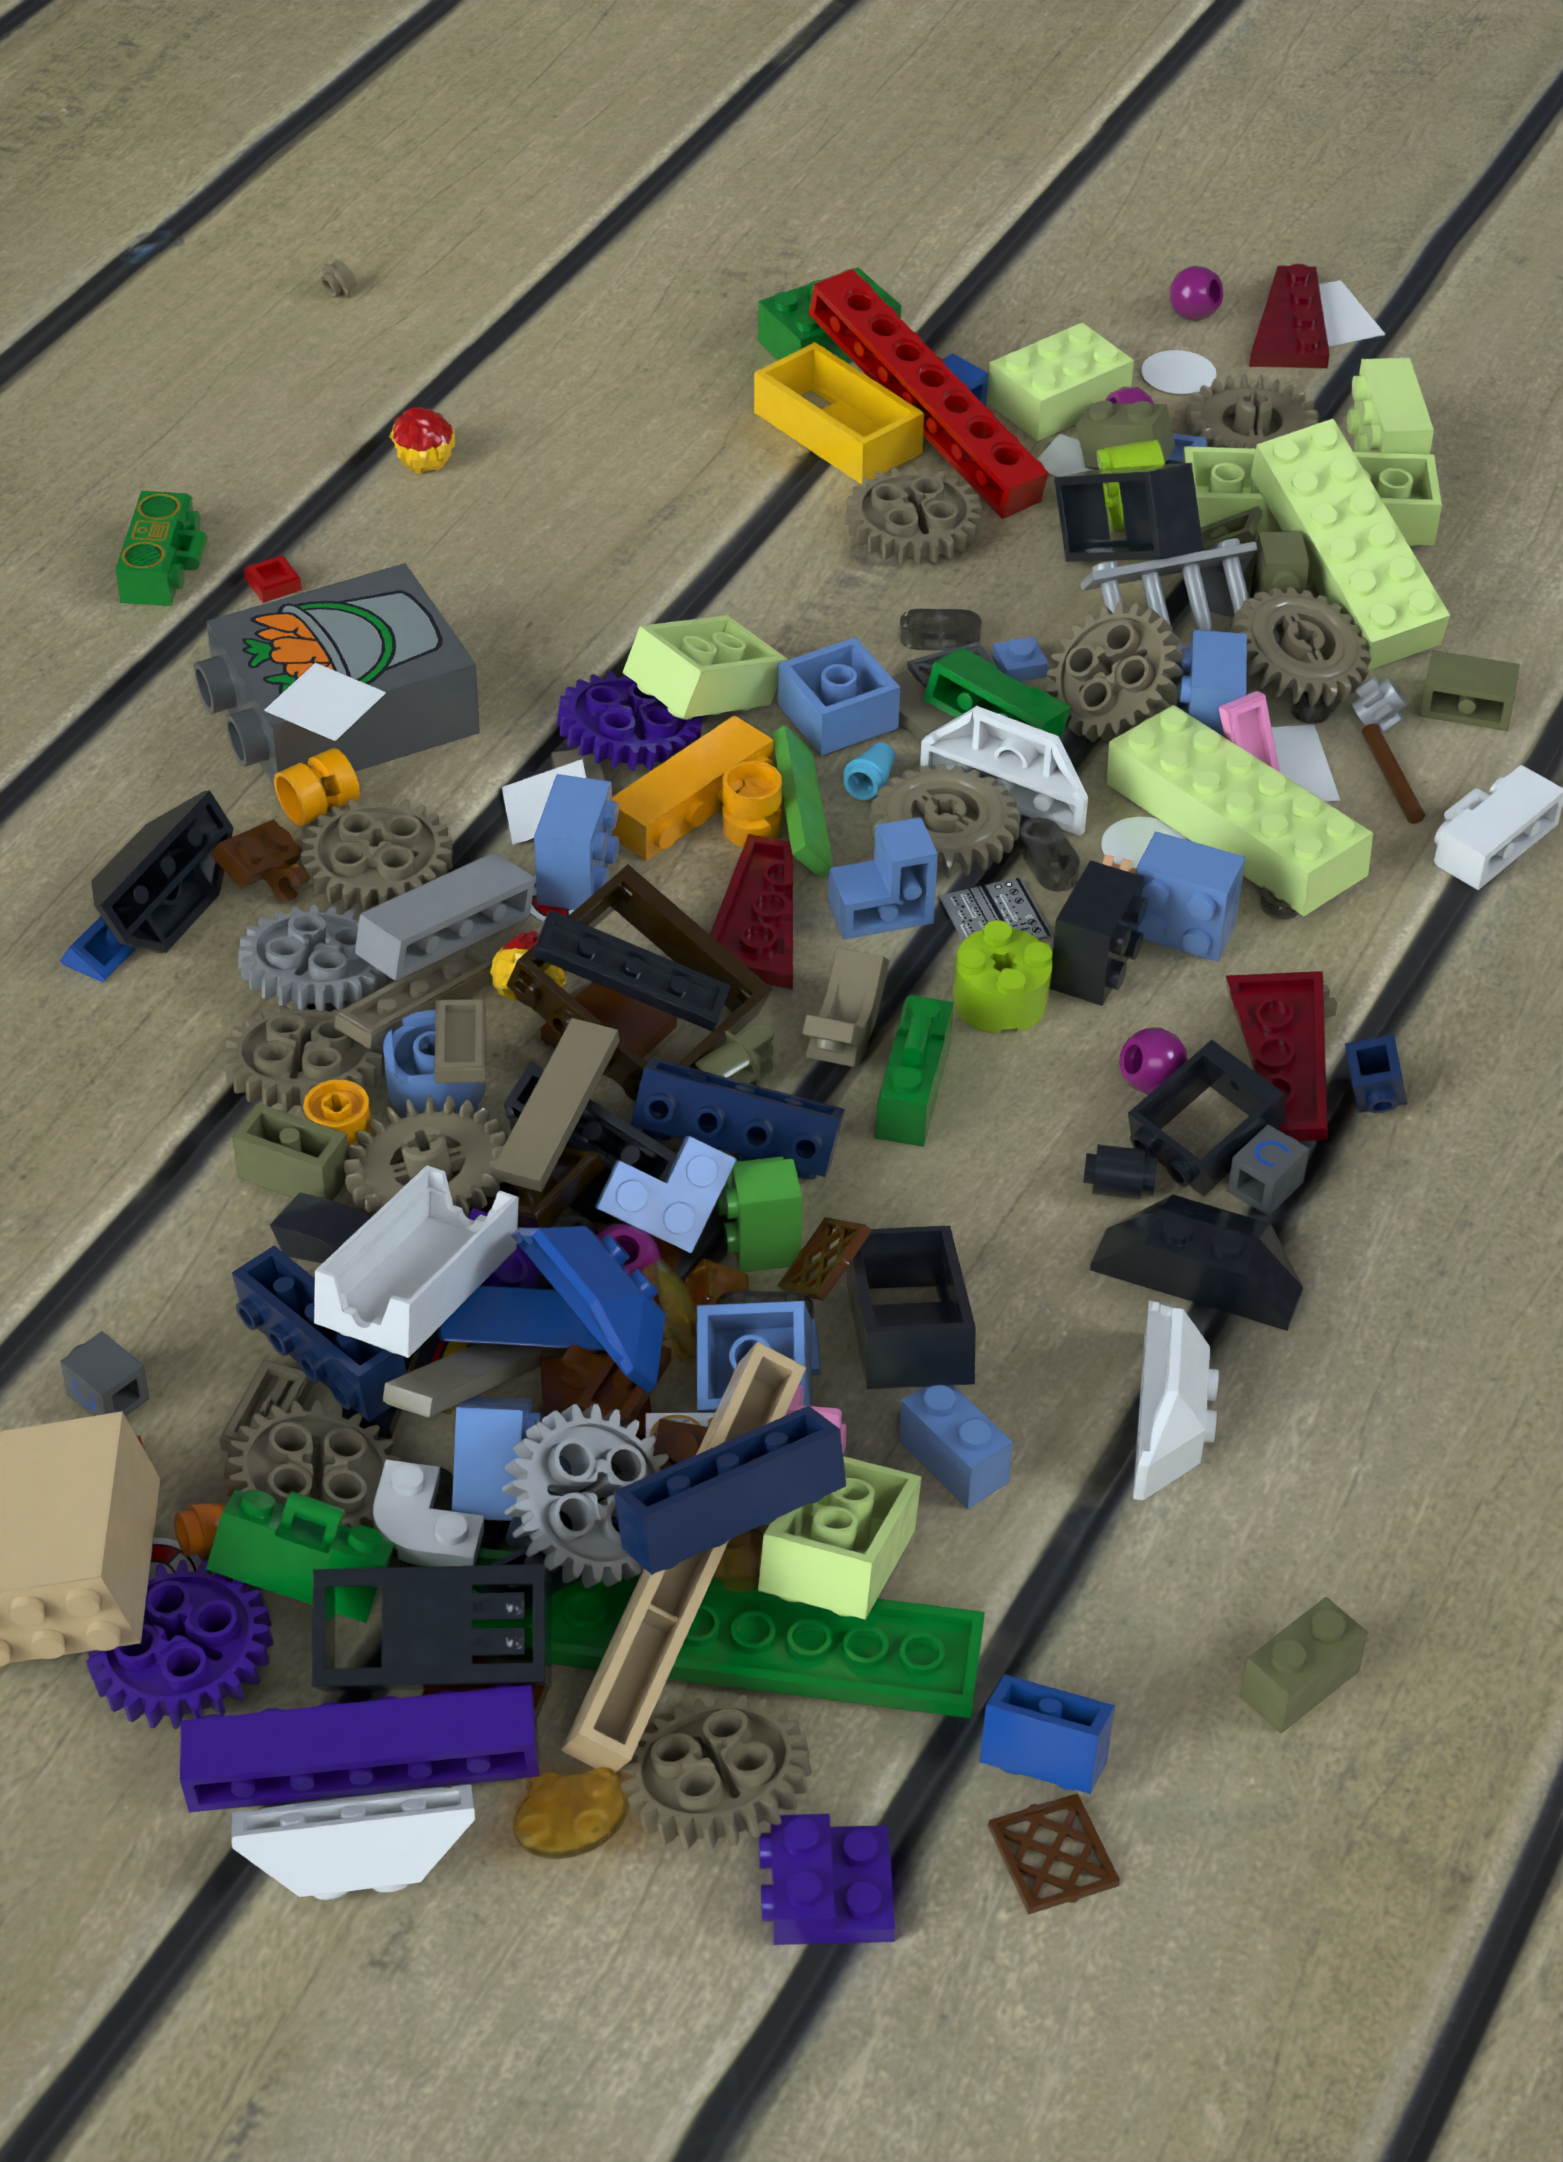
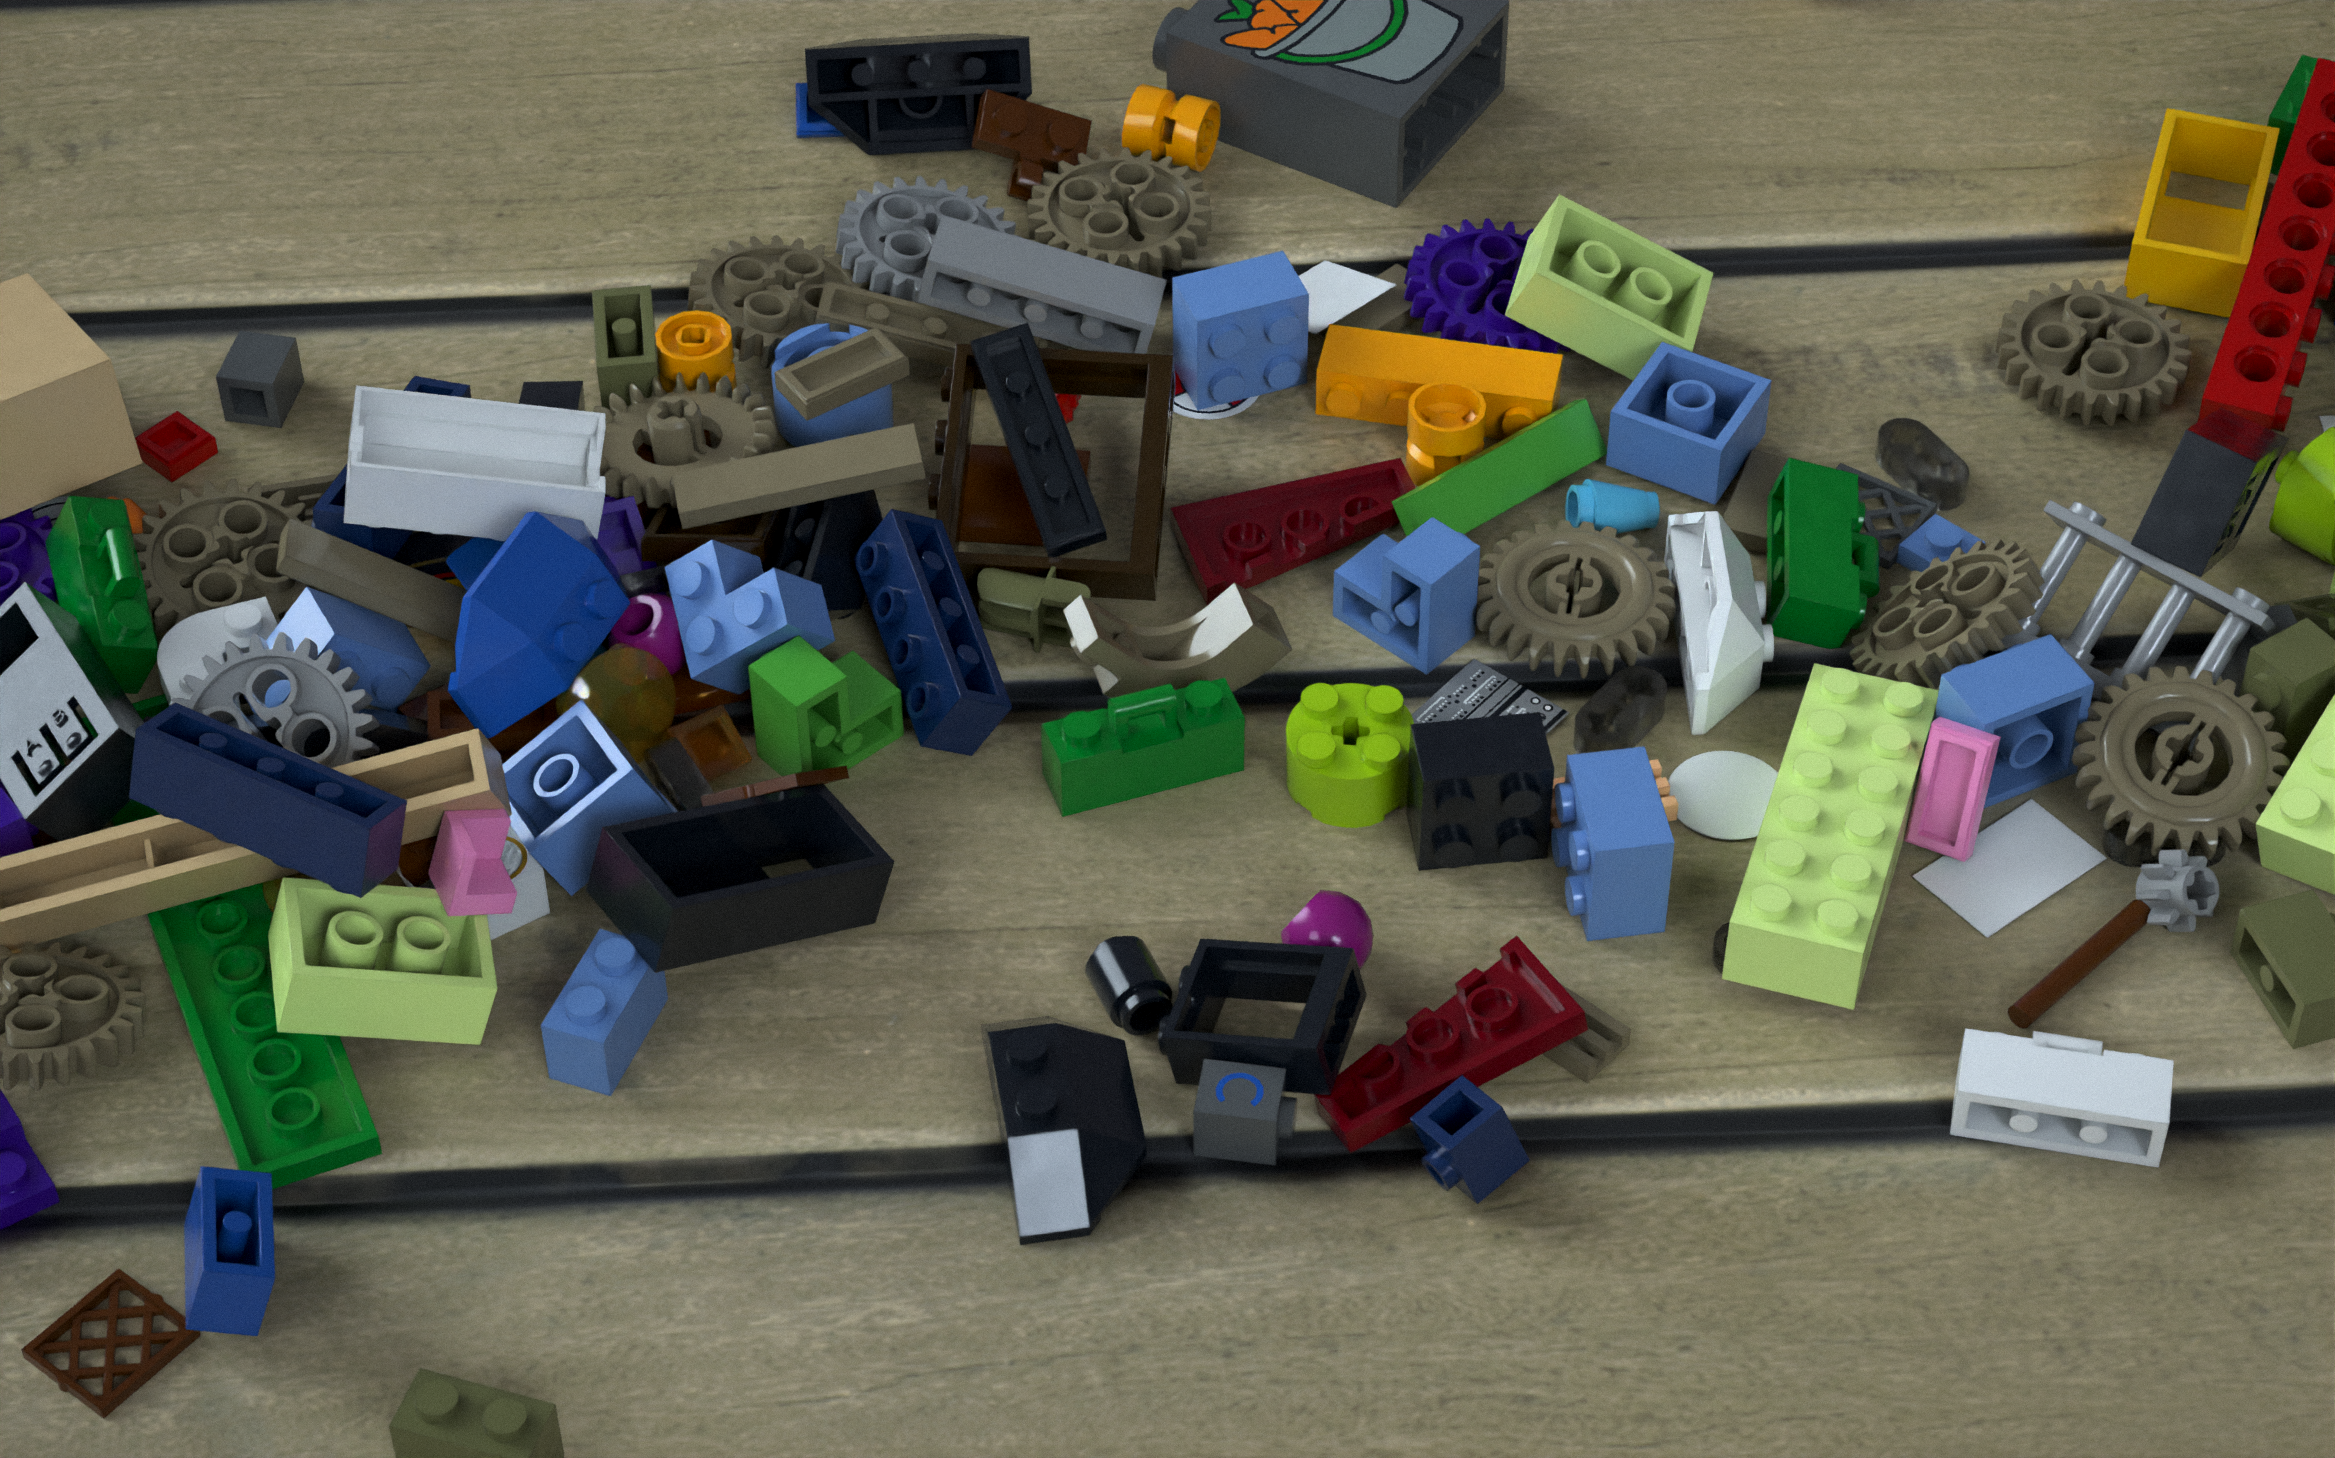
camera: 60 degrees right, 0 degrees up
white sticker [264,663,386,741] -> none
white wedge [1133,1300,1219,1500] -> none

